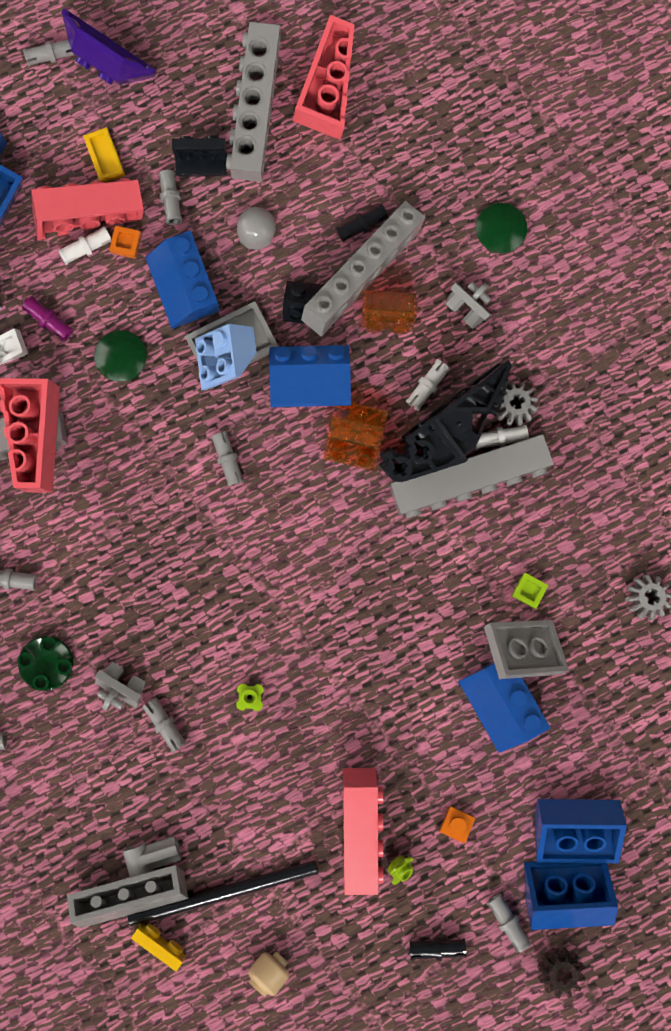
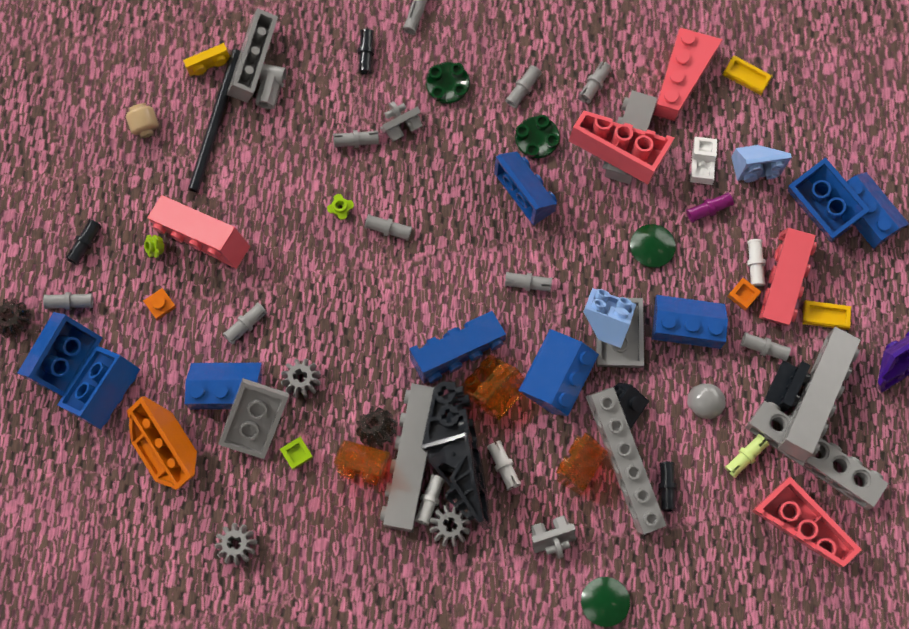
camera: 120 degrees right, 10 degrees down
none -> orange wedge [127,396,197,490]
none -> light grey pin [223,302,267,345]
none -> light grey gear [281,358,321,398]
none -> clear orange slope [333,440,391,486]
none -> clear smoke gear [355,407,397,449]
none -> black pin [357,29,375,75]
none -> light grey pin [364,214,412,241]
none -> blue wedge [409,311,506,384]
none -> blue slope [494,151,557,226]
none -> dark green dish [515,115,560,159]
none -> yellowish green pin [725,434,770,478]
none -> light grey brick [778,327,860,462]

